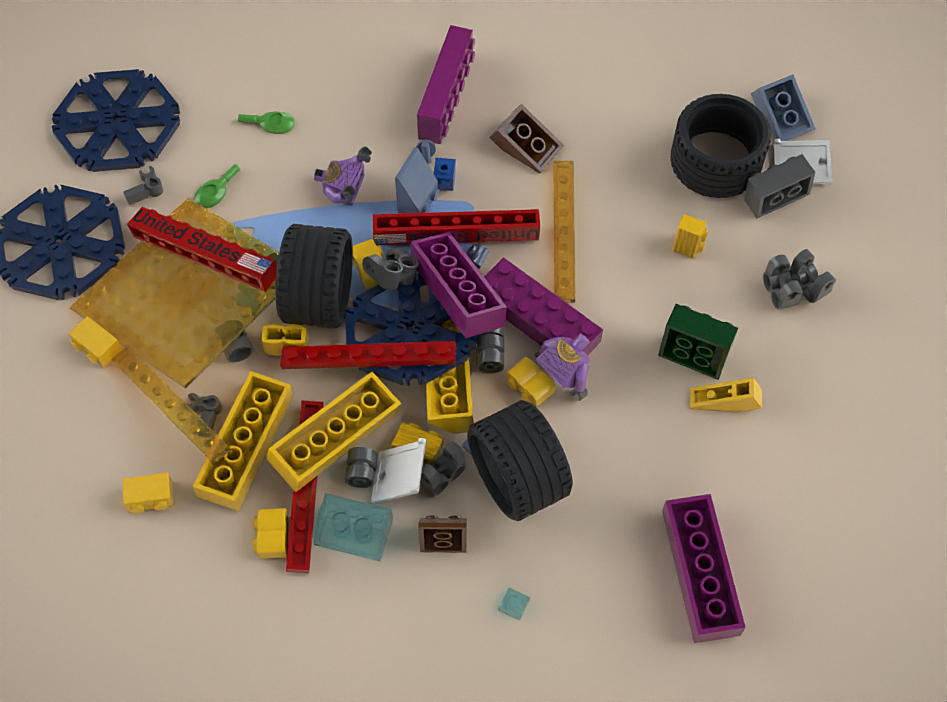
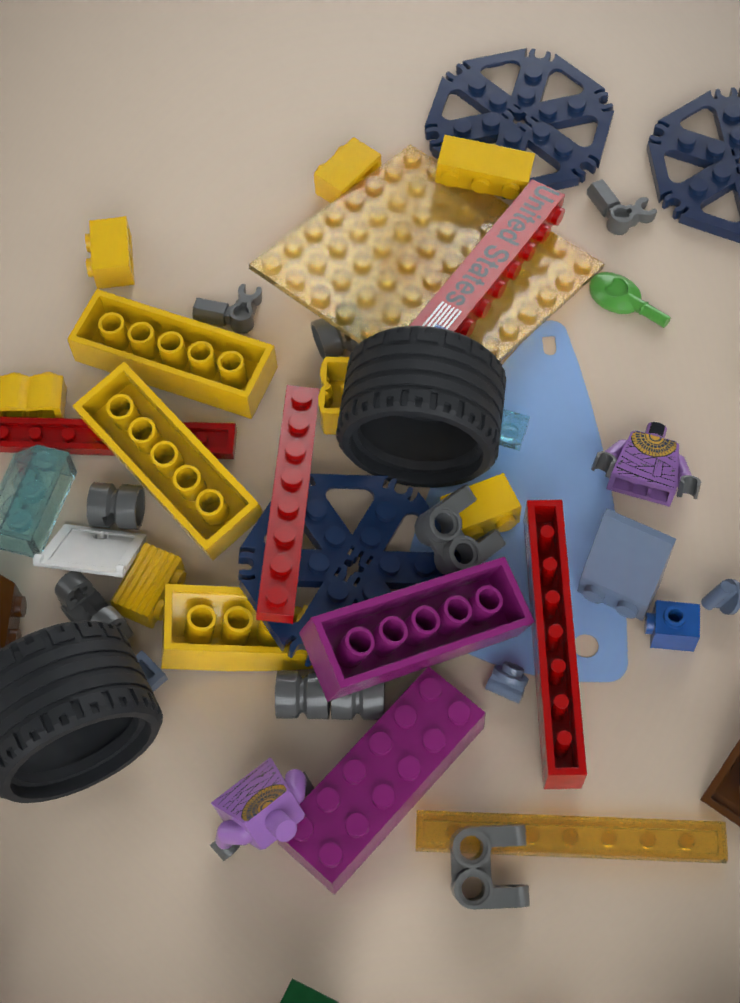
camera: 95 degrees right, 0 degrees up
clear yellow tile [111,346,231,465] -> none
yellow brick [506,357,556,407] -> none
none -> yellow brick [435,135,535,200]
none -> dark grey piece [449,824,530,910]

